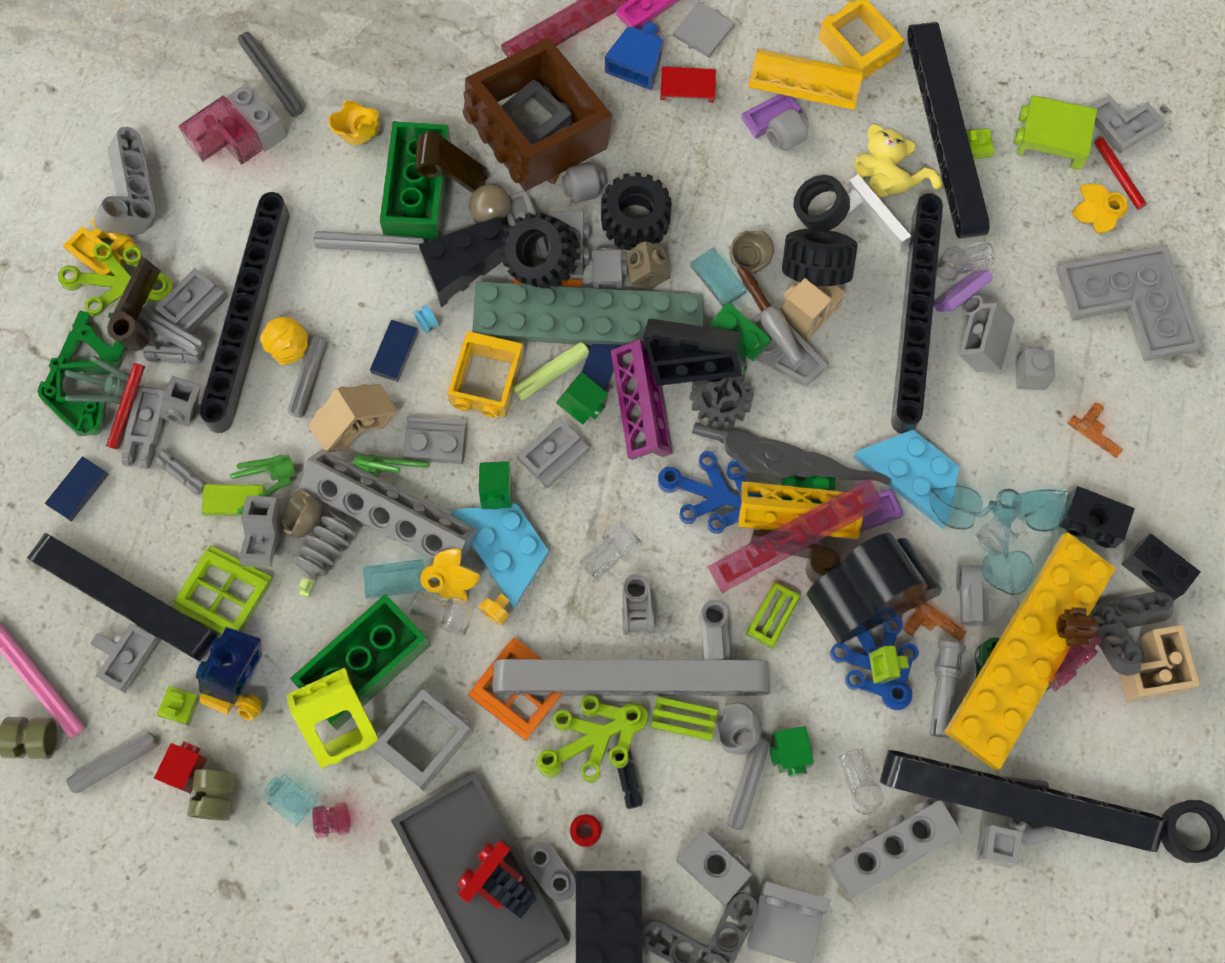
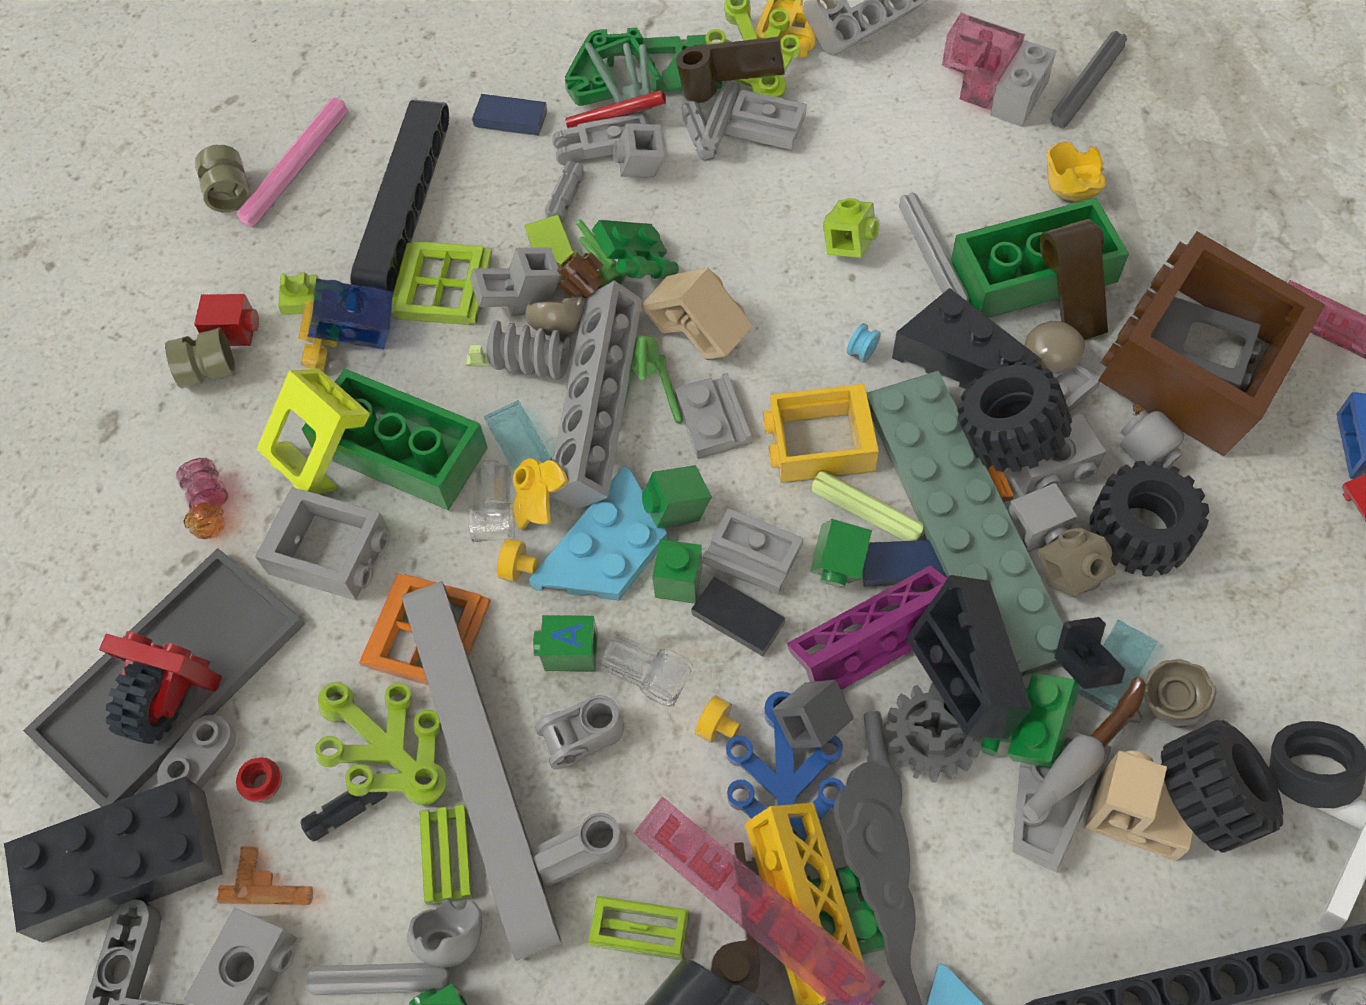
camera: 75 degrees right, 10 degrees down
light grey axle [66,732,158,794] -> none
light grey hinge [90,623,160,693] -> none
black beam [200,192,289,433] -> none
yellow hair [260,317,309,365] -> none
clear light blue bracket [263,774,318,827] -> none
light grey axle [288,336,327,418] -> none
dark blue tile [370,320,419,382] -> none
none -> clear orange plate [184,502,225,539]
none -> clear orange hose [217,846,313,905]
none -> green brick [533,615,598,672]
none -> reddish brown gear [557,251,604,298]
none -> green plate [591,220,679,279]
none -> green brick [652,539,703,604]
none -> black tile [691,577,785,657]
none -> yellow tile [695,695,741,743]
none -> dark grey brick [772,679,854,749]
none -> lime brick [823,198,880,258]
none -> black bracket [1054,617,1126,690]

